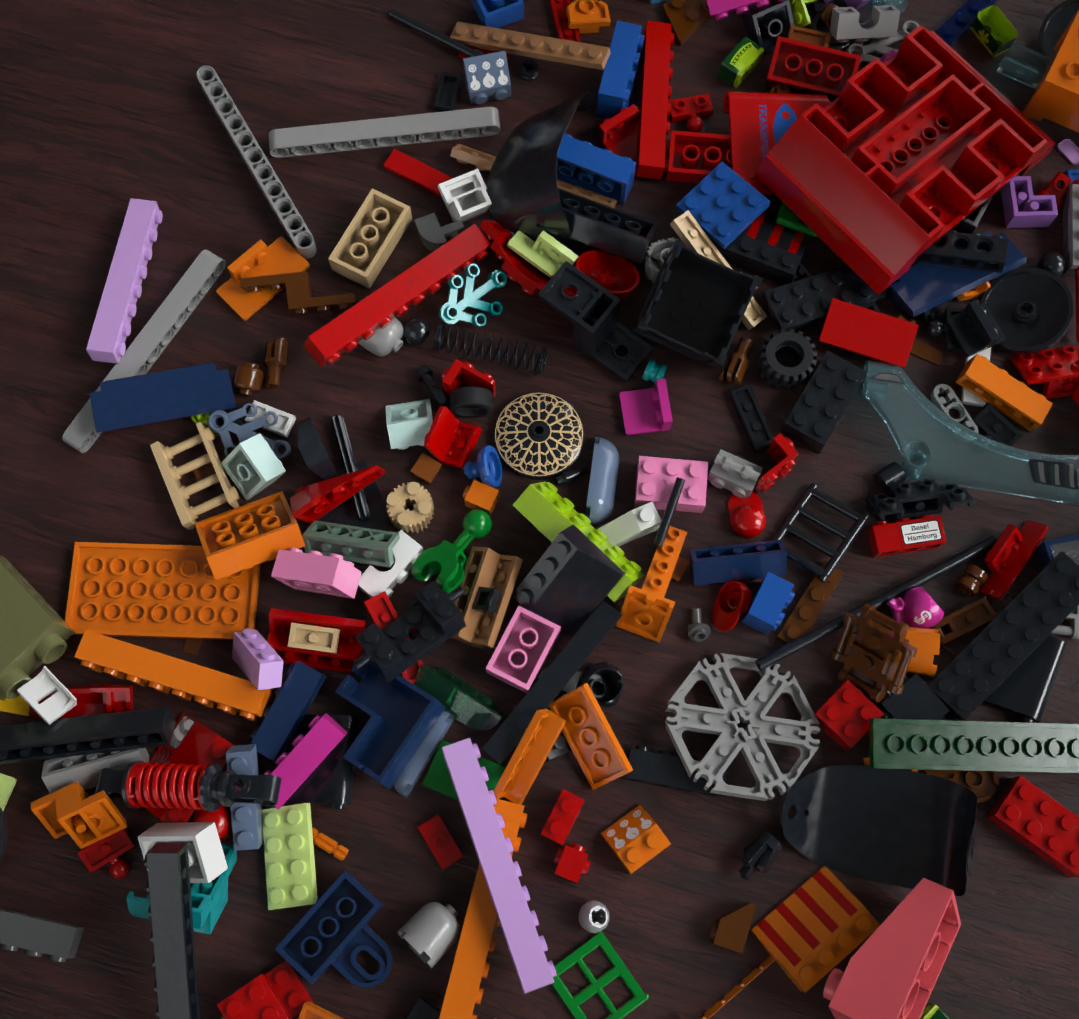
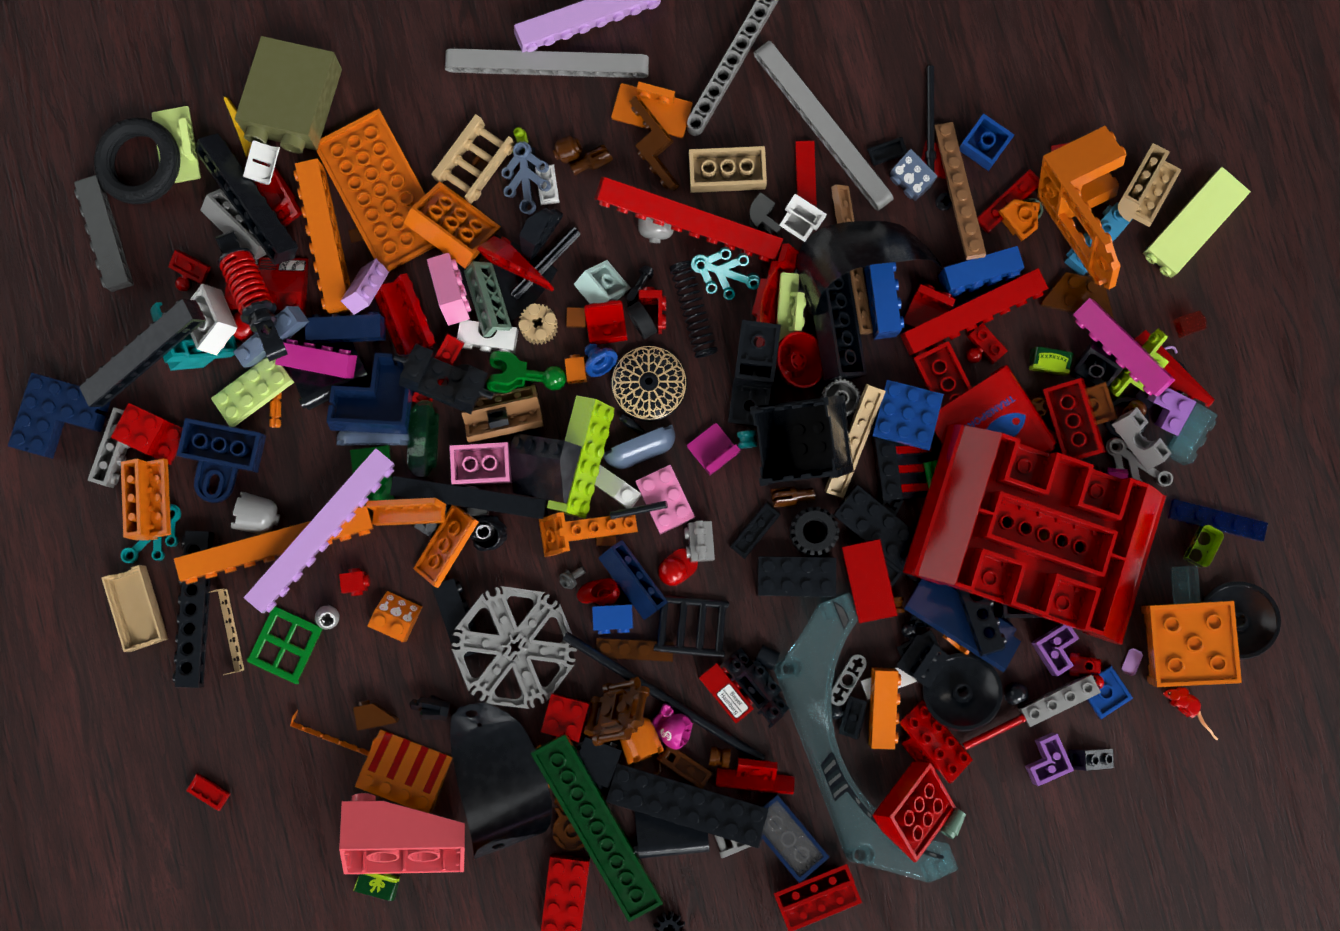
camera: 60 degrees right, 10 degrees up
orange bracket [31,781,127,849] -> none
dark blue slope [89,363,236,433] -> none
light aqua slope [221,433,286,501] -> none
tan plate [288,623,340,653] -> none
black piece [403,317,431,345] -> none
red plate [418,814,464,870] -> none
red brick [541,789,585,846] -> none
red bracket [754,433,798,493] -> none
reddish brown window [910,339,945,366] -> none

